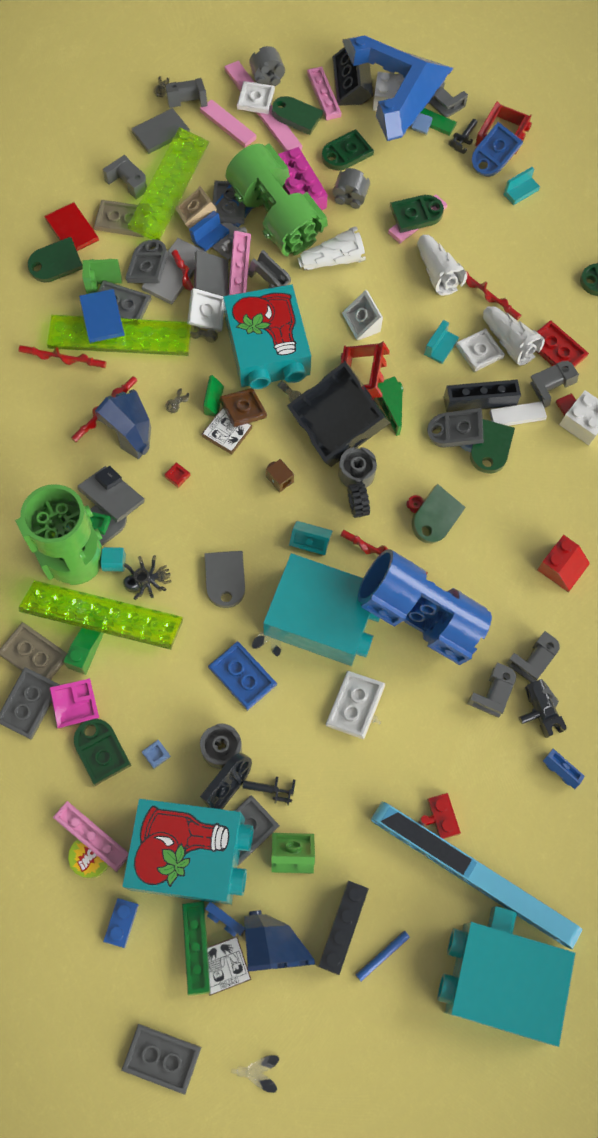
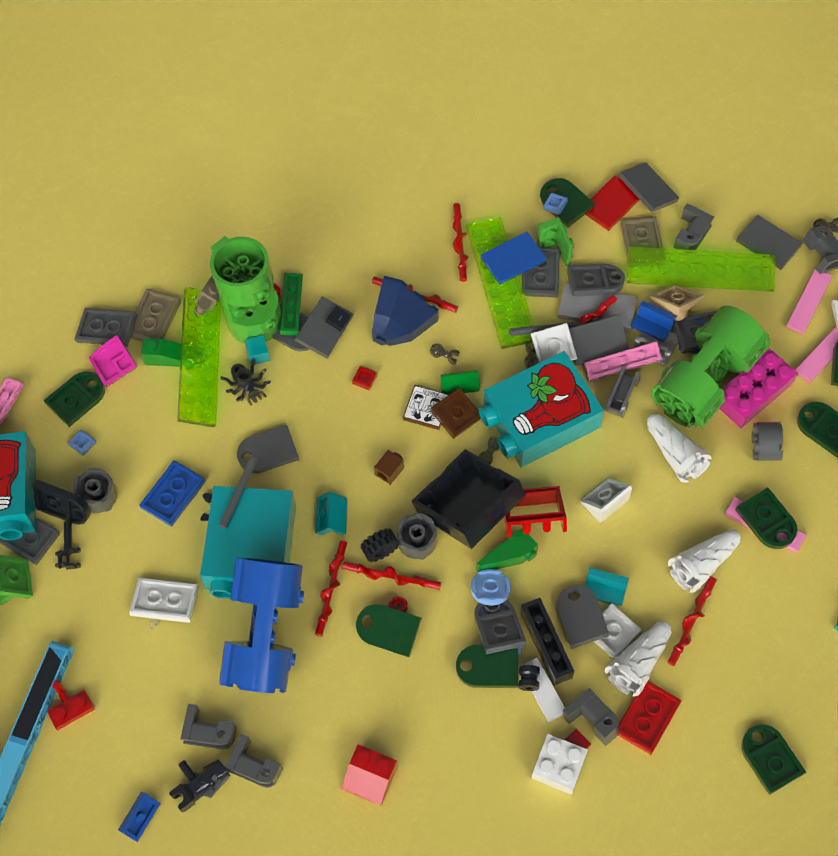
camera: 80 degrees right, 5 degrees down
none -> dark tan brick [194,275,220,316]
none -> dark grey bar [219,456,258,529]
none -> red piece [342,561,441,590]
none -> light blue tile [471,569,511,606]
none -> dark grey bar [509,321,579,336]
none -> black wheel [518,665,540,691]
none -> medium blue tile [543,192,568,215]
none -> dark grey tile [557,585,610,649]
none -> dark grey tile [619,162,679,212]

